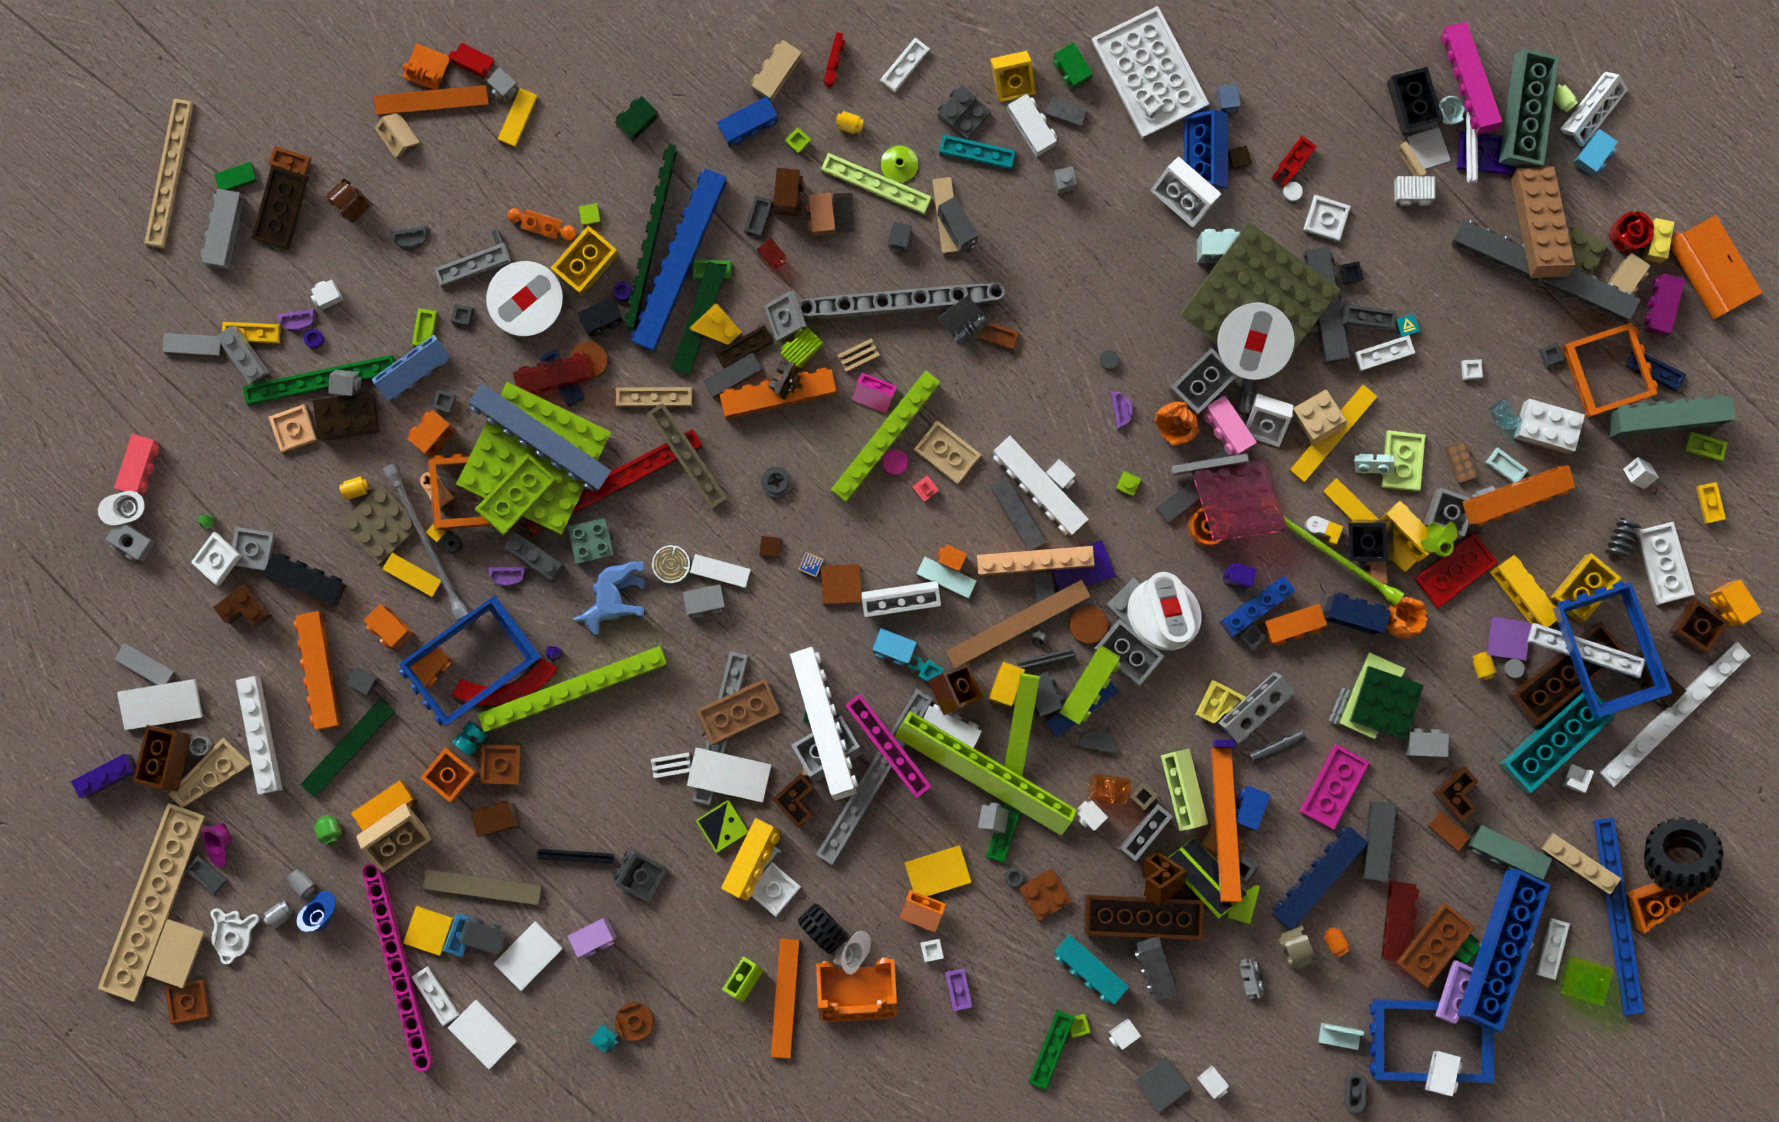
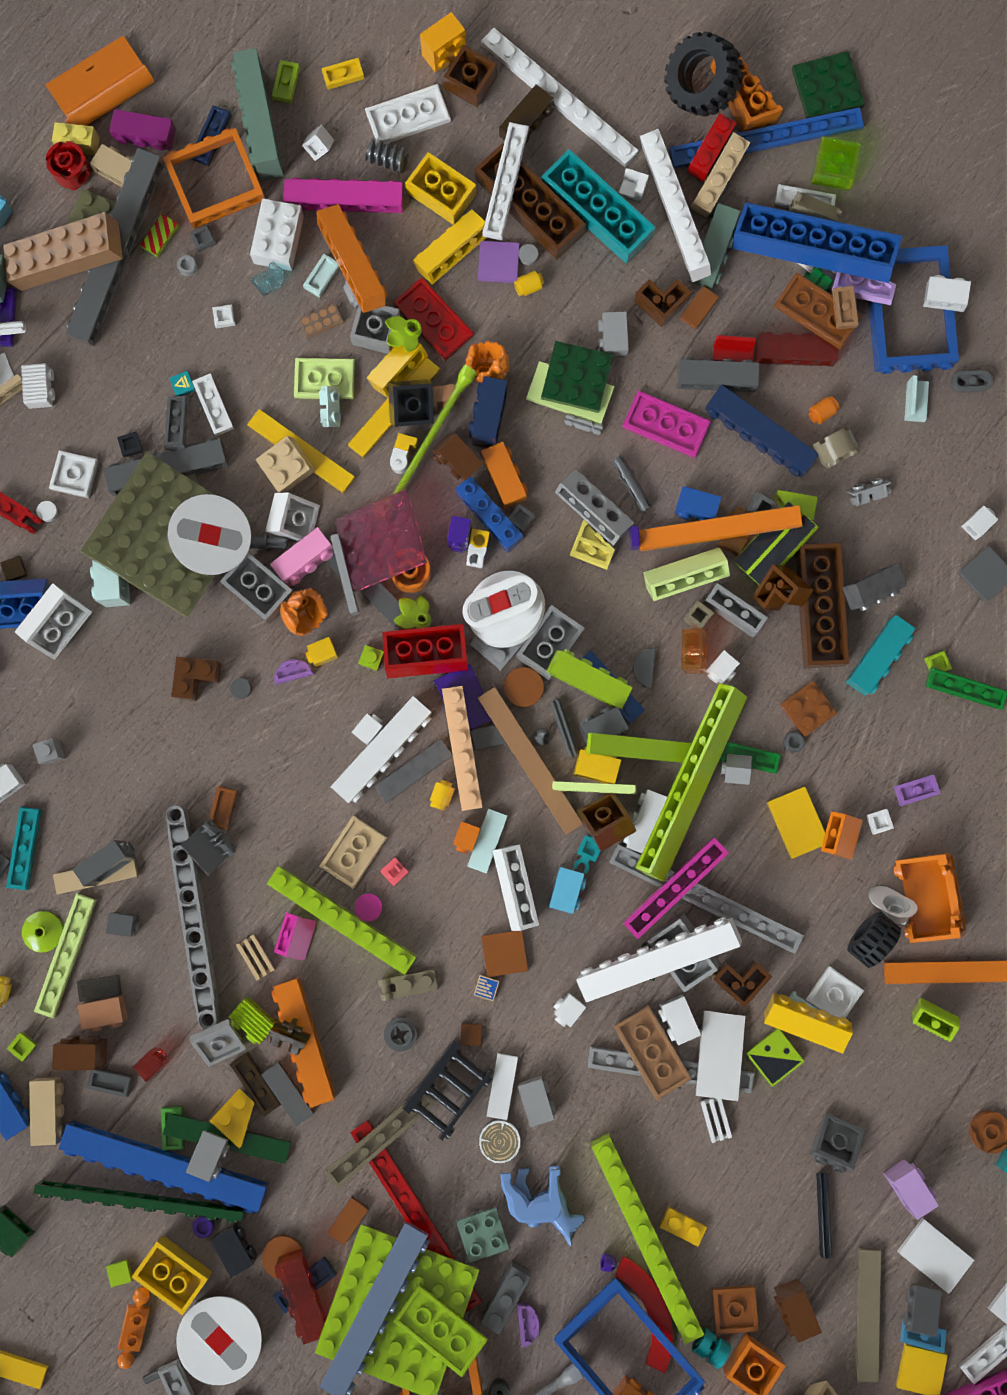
camera: 90 degrees left, 0 degrees up
tan tile [616,387,693,408] -> none
white brick [1109,1018,1141,1050] -> none
blue window [1553,581,1672,719] -> none
none -> tan brick [29,1077,65,1146]
none -> tile [140,213,179,258]
none -> reddish brown brick [171,656,221,701]
none -> light grey tile [177,255,198,276]
none -> light grey brick [185,1131,230,1182]
none -> dark pink brick [283,177,404,213]
none -> yellow brick [305,637,339,667]
none -> dark orange tile [327,1196,369,1245]
none -> dark tan plate [378,969,438,1001]
none -> red brick [382,624,468,679]
none -> lime plate [394,596,432,630]
none -> black fence [401,1040,494,1141]
none -> yellow brick [430,780,455,811]
none -> reddish brown brick [431,434,483,481]
none -> leg [466,528,490,569]
none -> yellowish green tile [552,781,637,794]
none -> white brick [554,993,586,1027]
none -> white brick [640,129,711,282]
none -> white brick [658,994,701,1045]
none -> yellow plate [659,1206,707,1247]
none -> red brick [687,113,737,182]
none -> red panel [712,335,756,362]
none -> dark tan brick [788,191,842,223]
none -> dark green plate [791,51,865,119]
none -> medium nougat plate [832,286,858,329]

